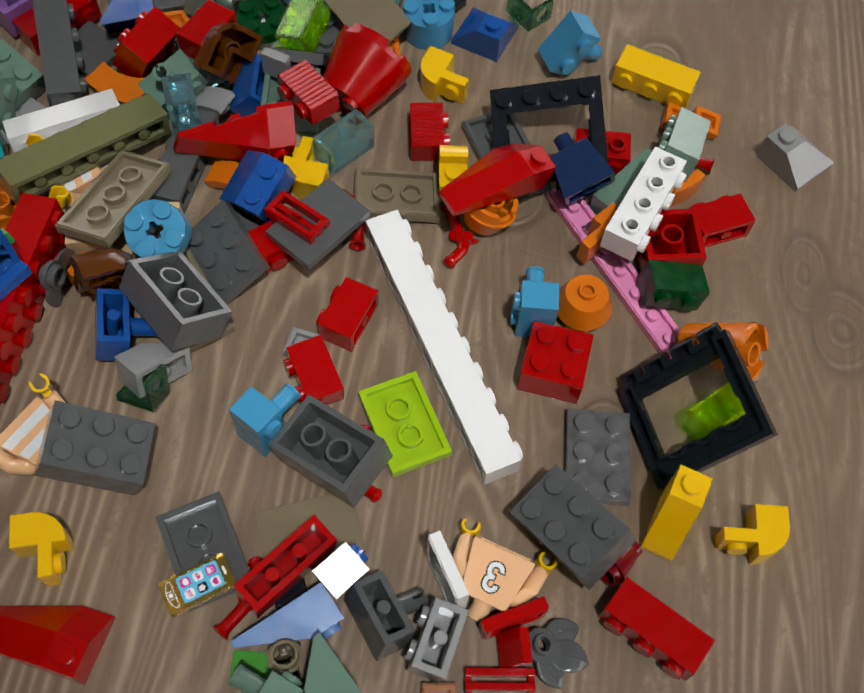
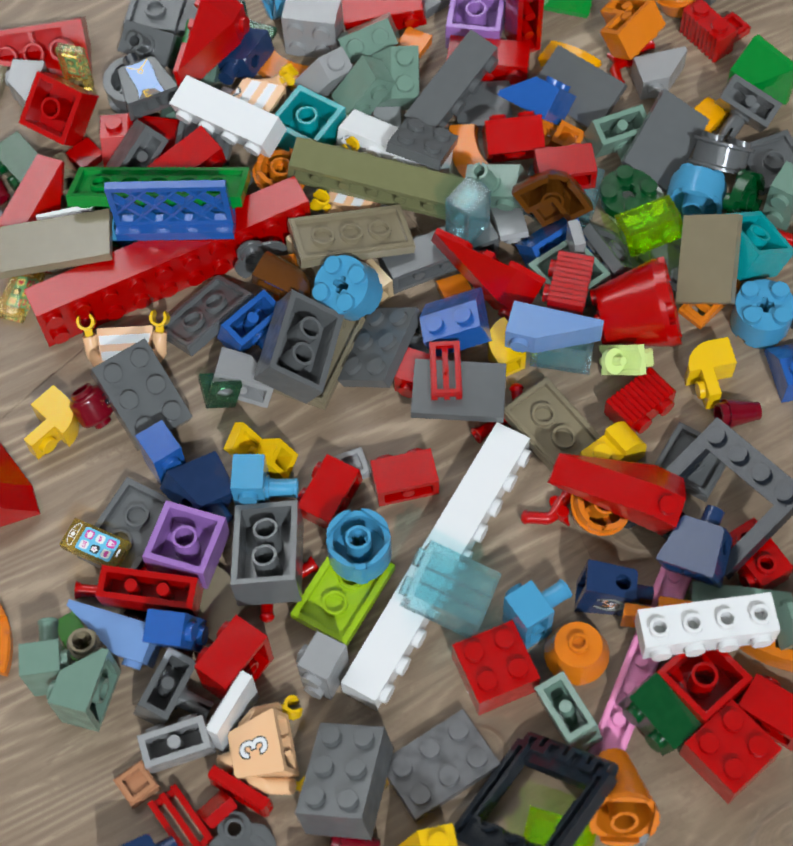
camera: 60 degrees right, 0 degrees up
none -> dark red head [69,383,113,429]
none -> brick [135,420,186,485]
none -> medium lavender brick [142,500,230,589]
none -> dark blue torso [160,451,233,524]
none -> dark grey tile [164,274,255,356]
none -> red brick [194,614,274,701]
none -> yellow brick [223,422,298,478]
none -> light grey brick [296,631,350,700]
none -> dark azure brick [326,508,392,584]
none -> dark grey plate [386,118,459,170]
none -> clear light blue brick [399,540,502,638]
none -> medium blue slope [505,301,604,353]
none -> sand green brick [534,671,603,751]
none -> dark blue torso [574,559,654,616]
none -> yellowish green hips [599,344,654,375]
none -> red brick [679,699,782,804]
none -> dark red cone [713,399,762,428]

